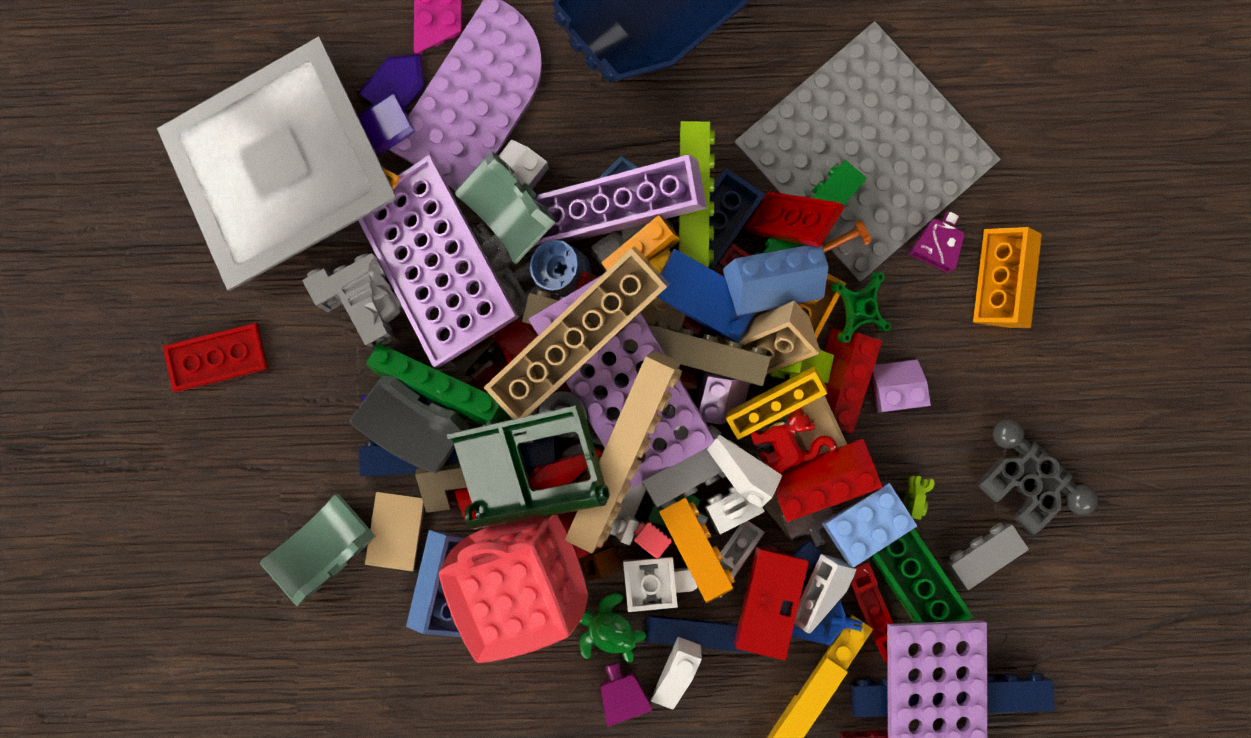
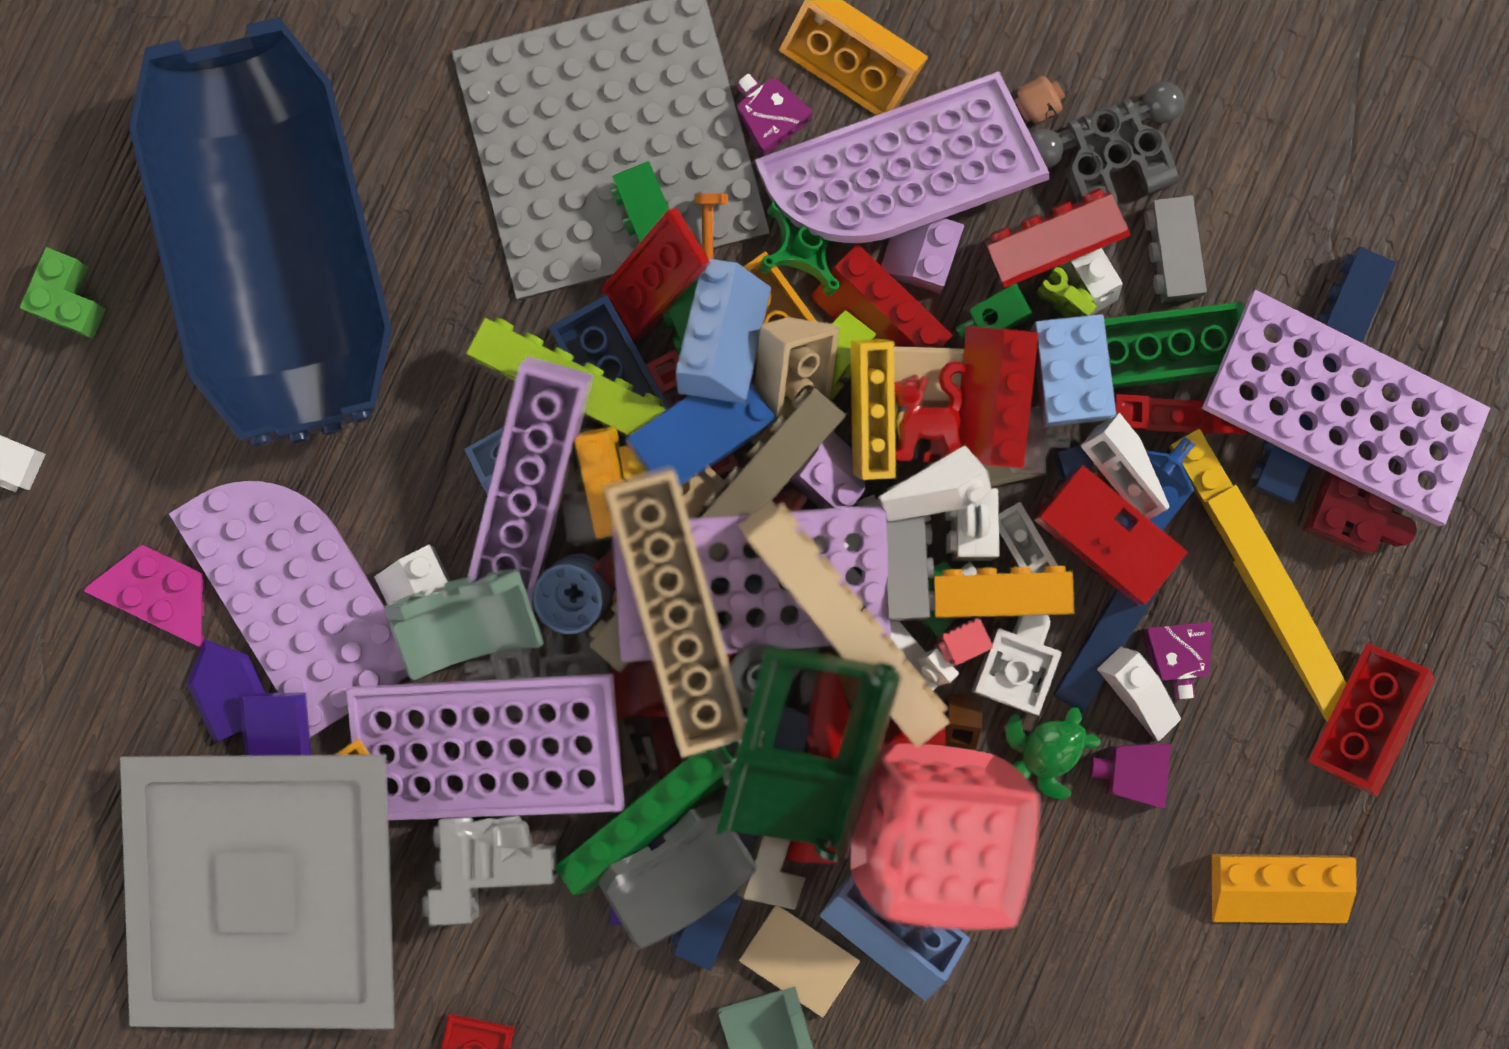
camera: 70 degrees left, 0 degrees up
none -> lavender plate [755,72,1049,243]
none -> green torso [956,283,1033,342]
none -> slope [985,188,1131,288]
none -> nougat head [1015,76,1066,125]
none -> white torso [1059,248,1122,316]
none -> magenta torso [1142,622,1212,700]

